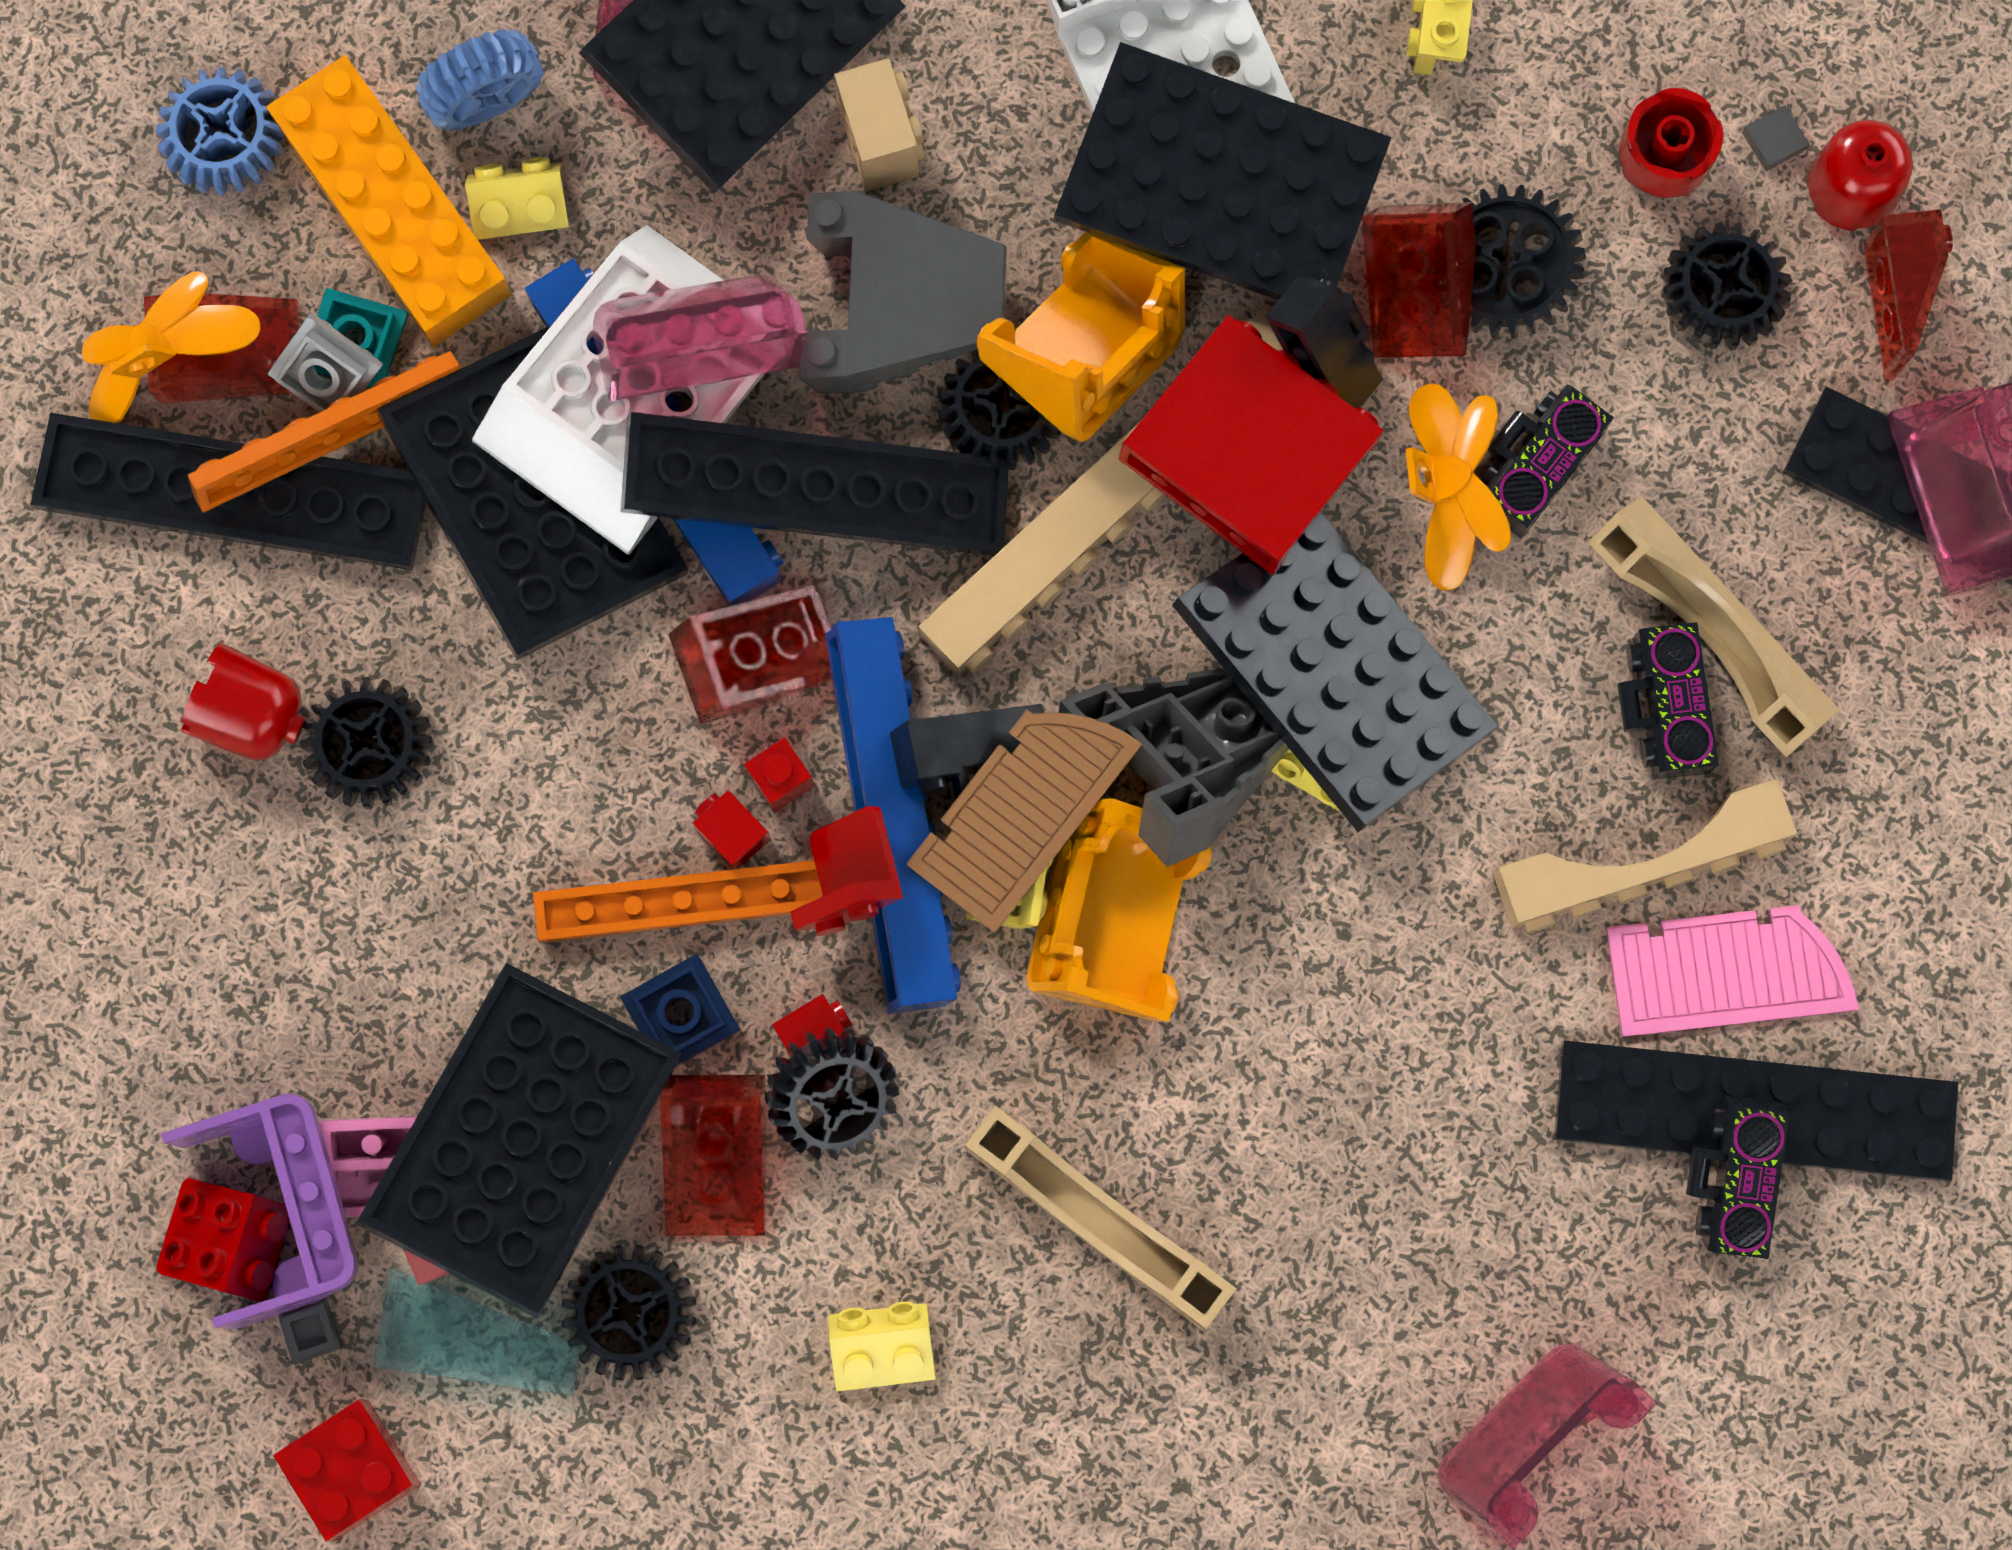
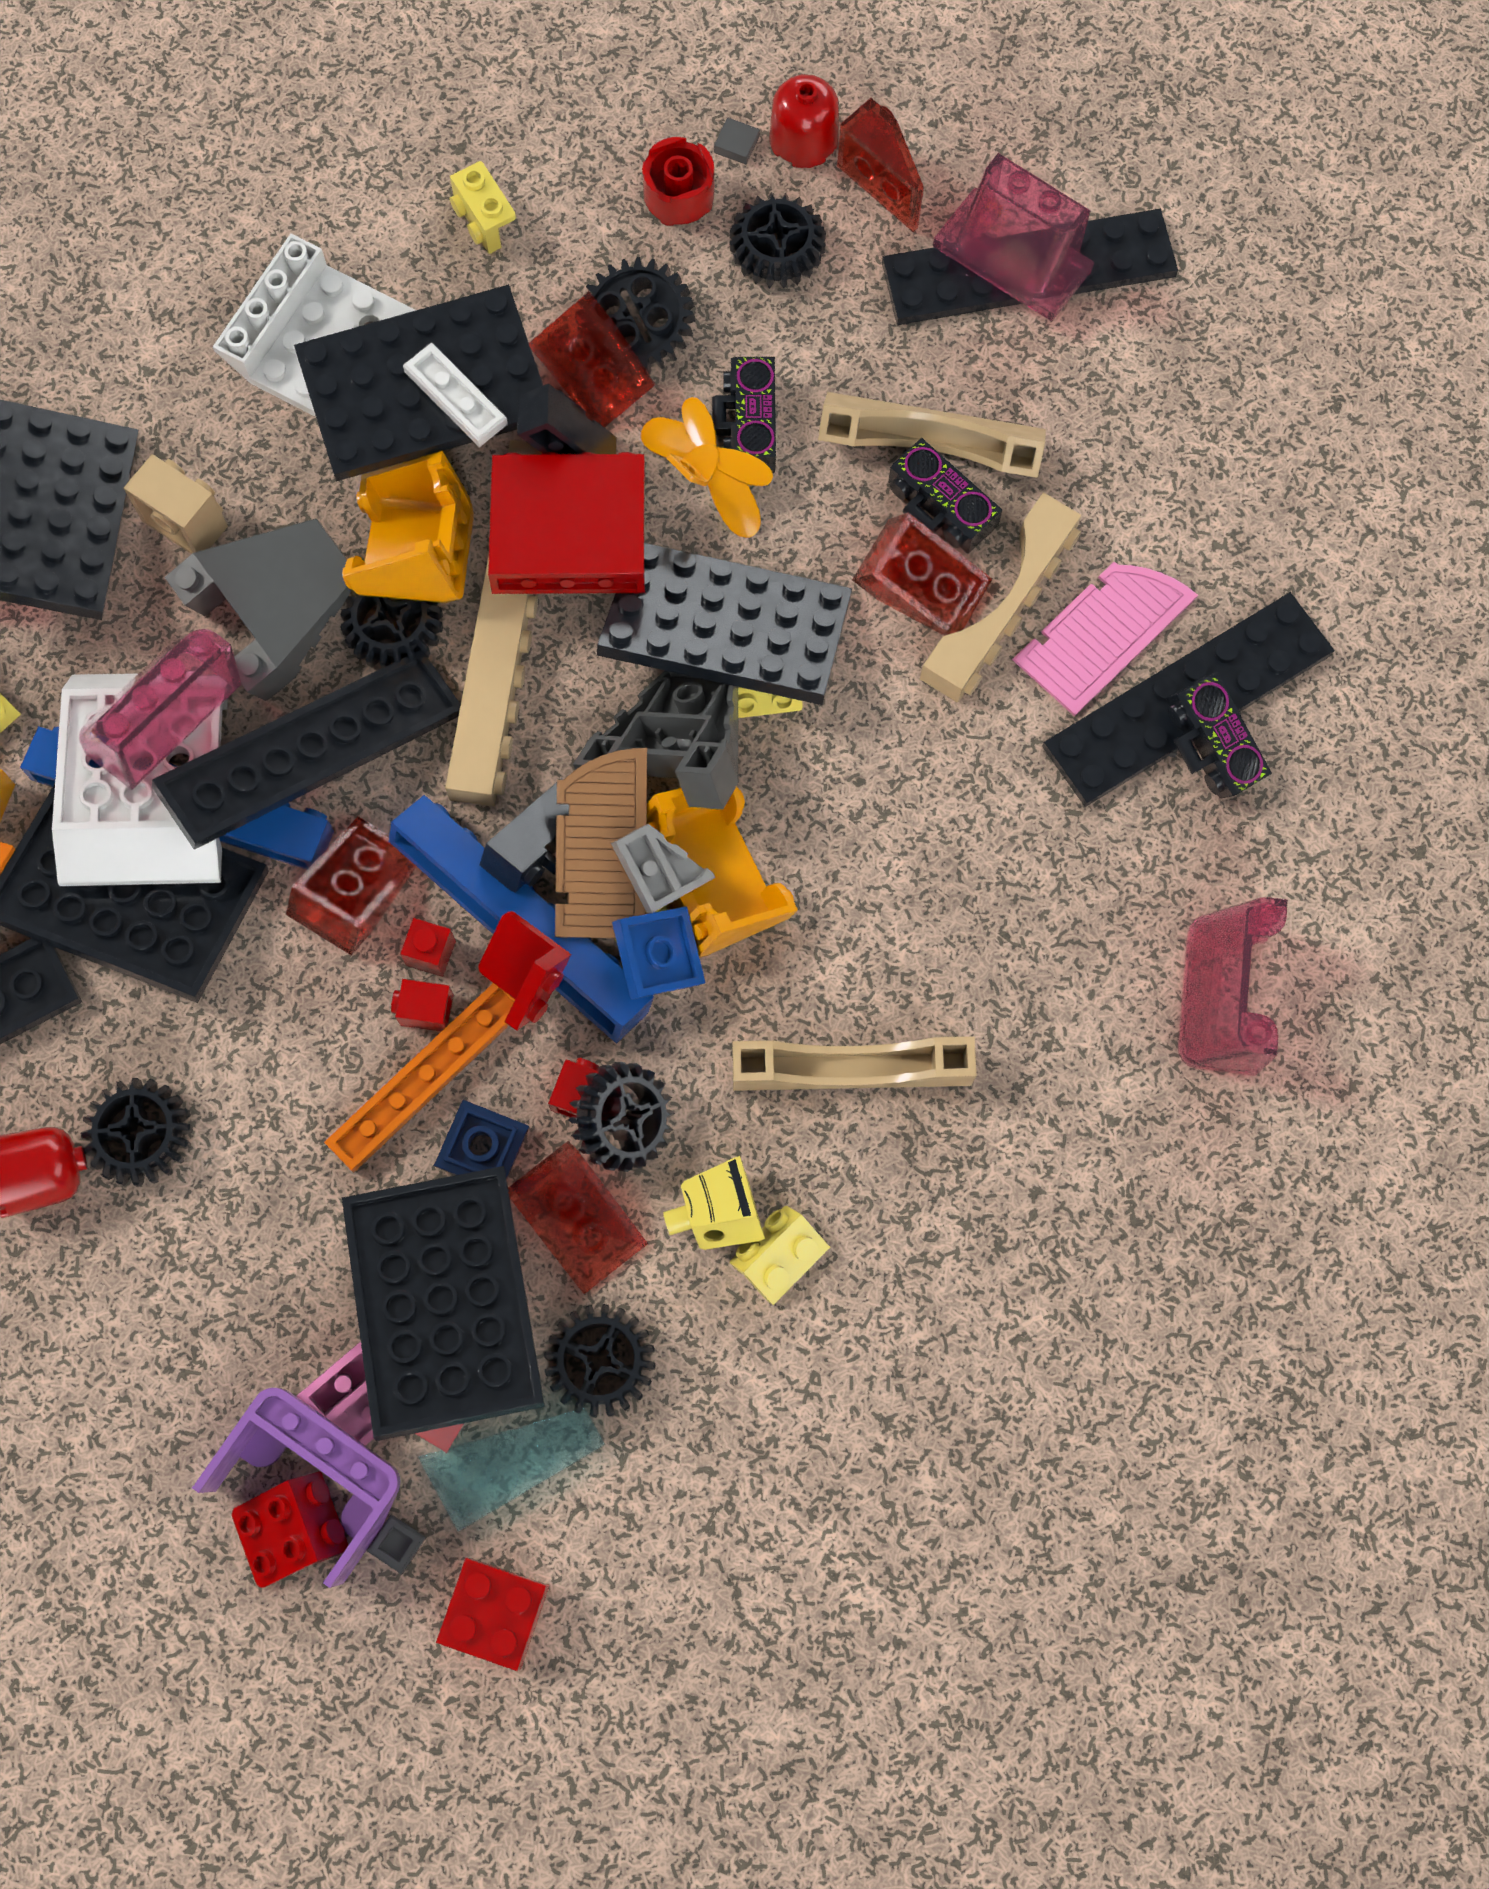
camera: 40 degrees left, 5 degrees down
none -> white tile [403,342,508,447]
none -> light grey wing [611,824,716,914]
none -> blue plate [612,906,706,1000]
none -> light yellow torso [663,1156,765,1250]
none -> clear red slope [852,513,993,636]

